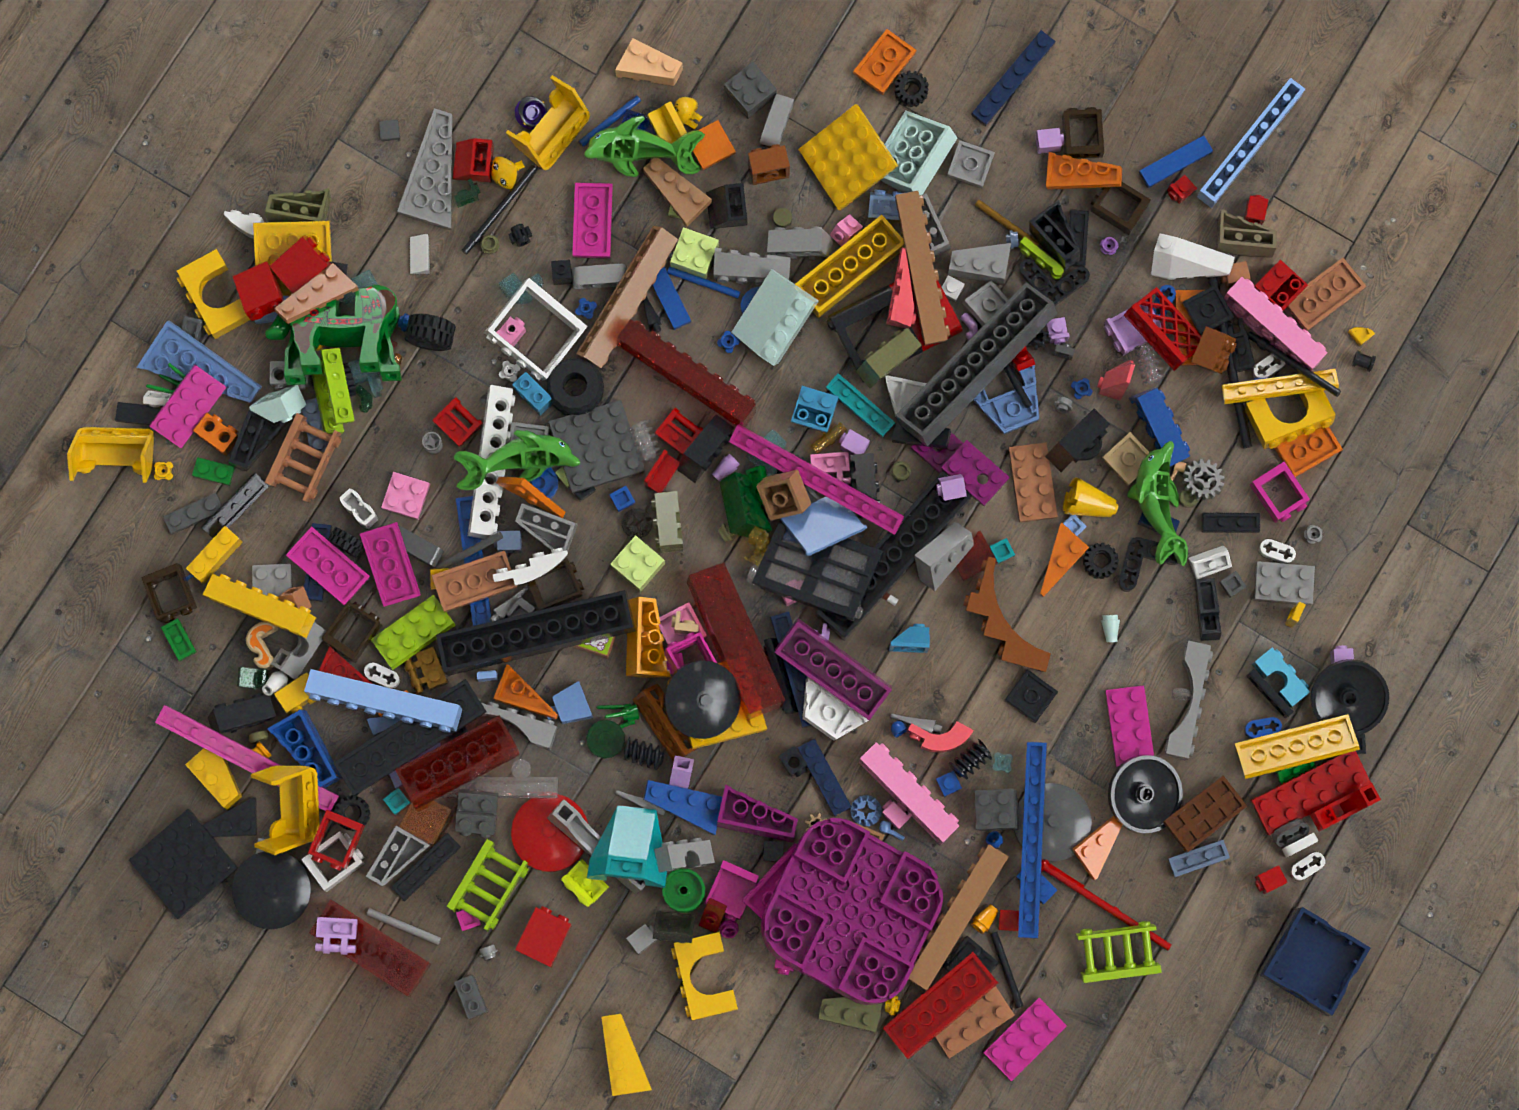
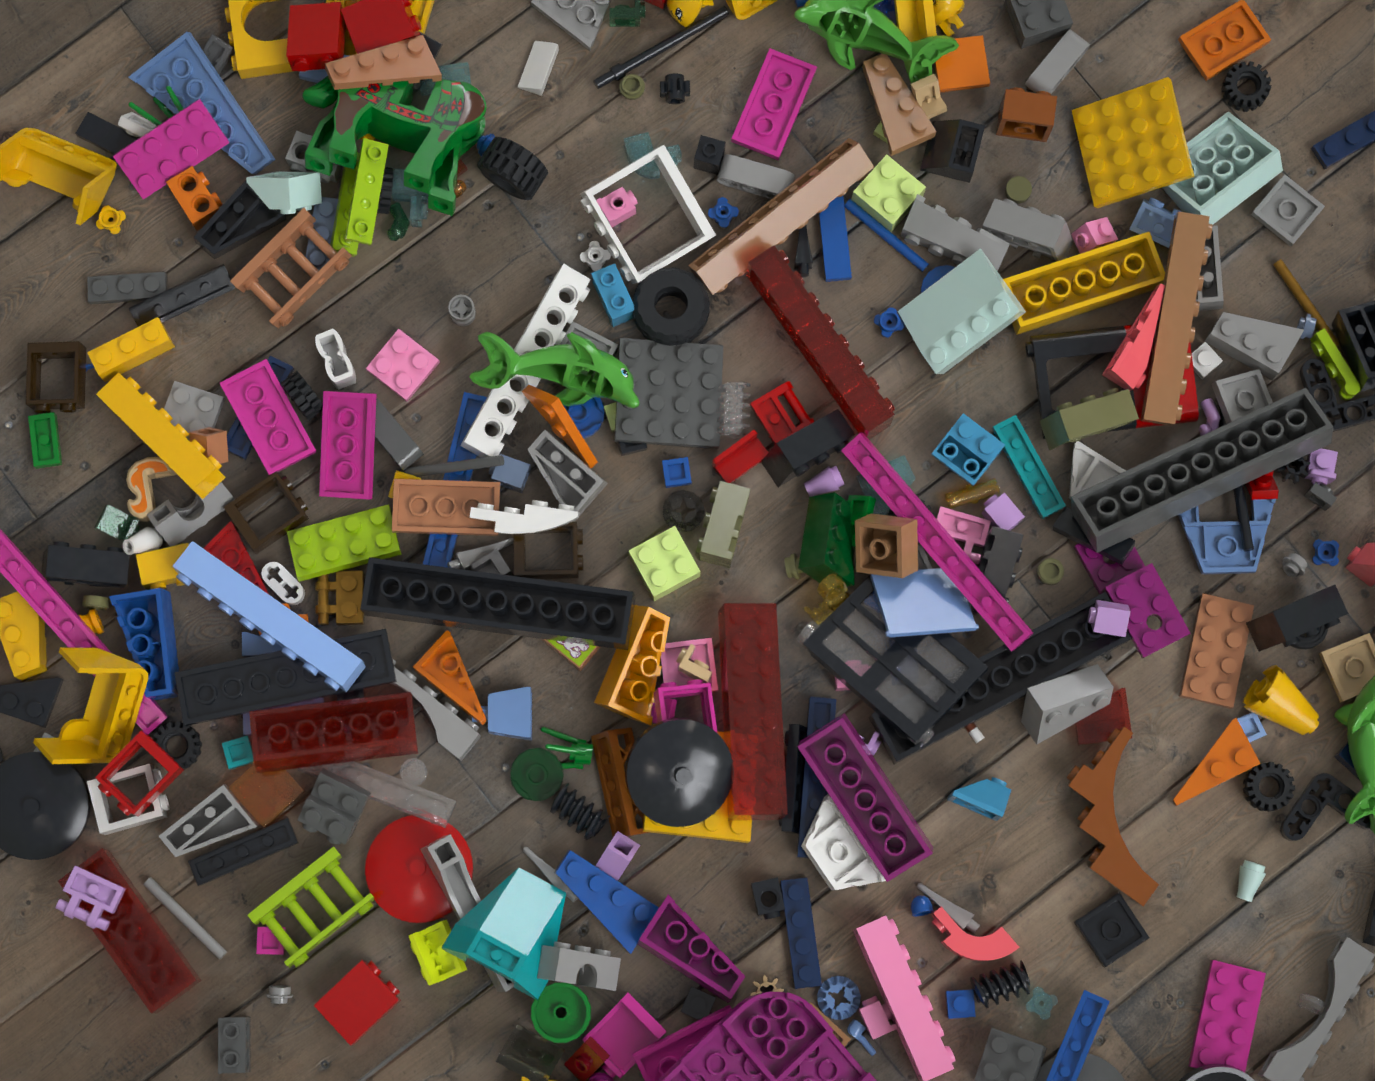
camera: 20 degrees right, 0 degrees up
green plate [192,457,235,486] -> none
red plate [432,397,483,448] -> none
light blue tile [477,670,498,682] -> none
light grey brick [626,924,658,954] -> none
teal plate [989,538,1015,564] -> none
none -> tan bracket [911,74,947,119]

